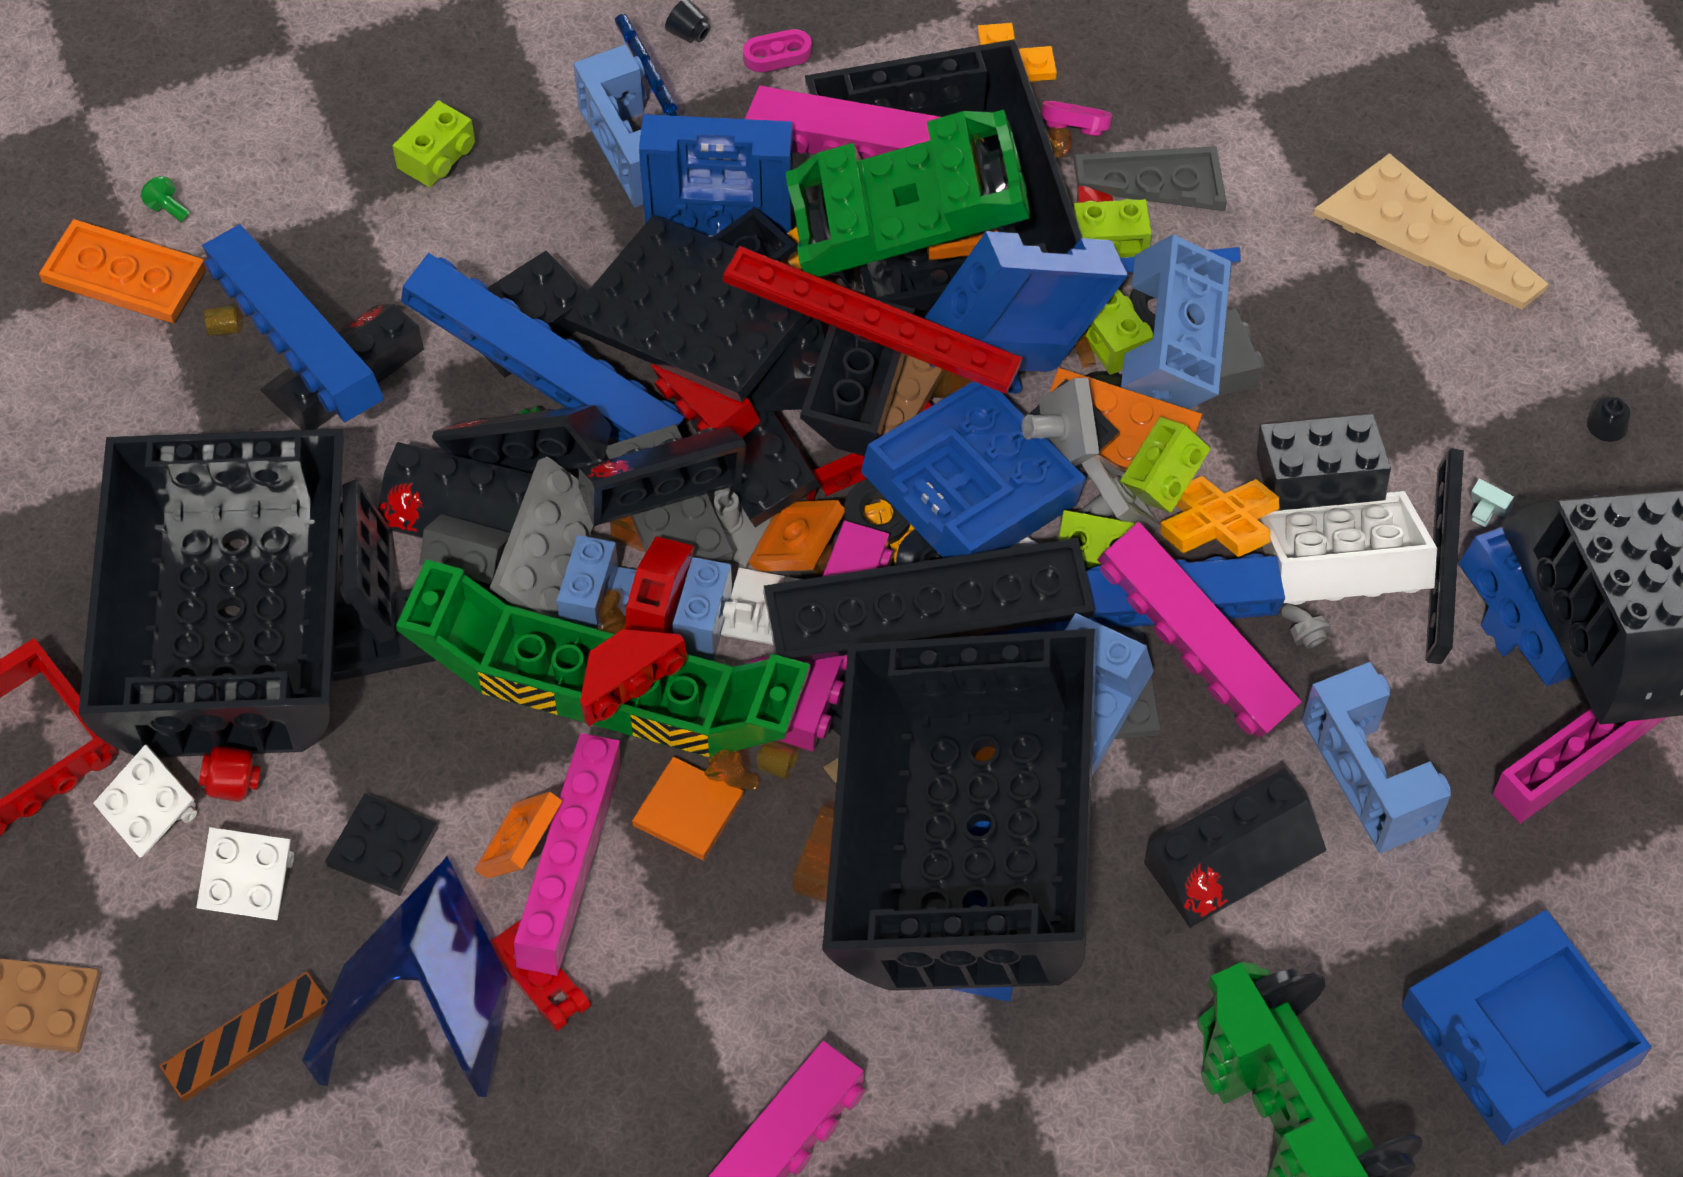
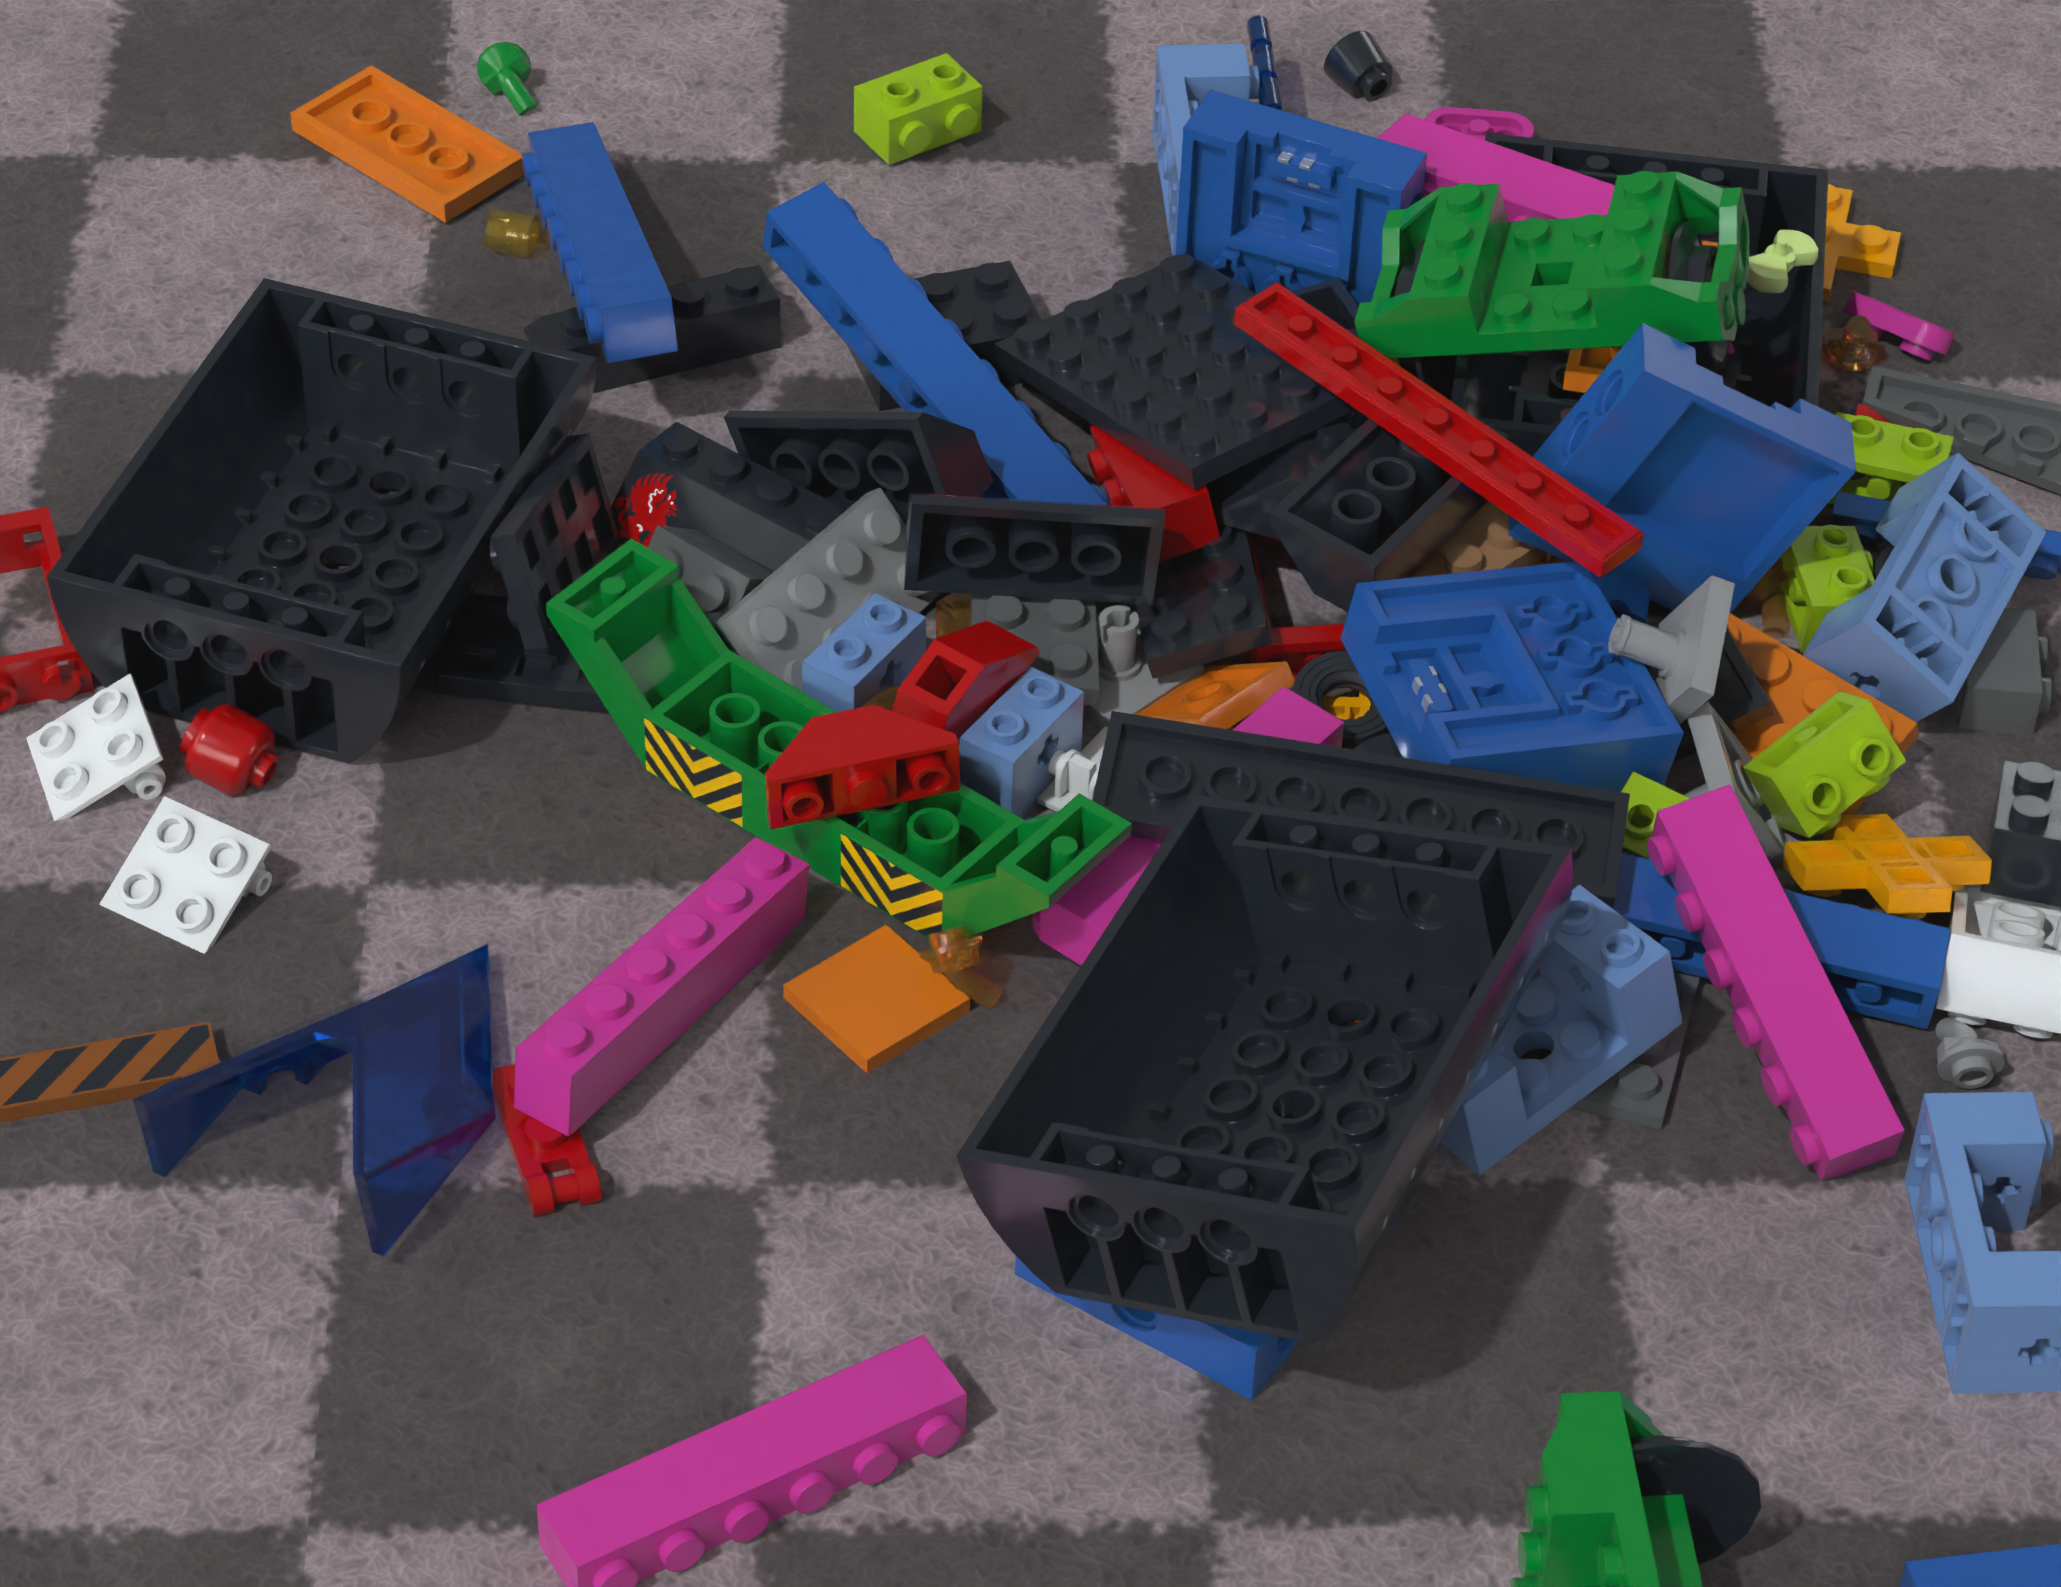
camera: 20 degrees right, 15 degrees down
black plate [325,793,438,896] -> none
orange tile [474,792,562,878] -> none
clear yellow hose [757,741,799,780] -> none
black slope [1144,768,1327,928] -> none
none -> yellowish green piece [1747,230,1818,293]

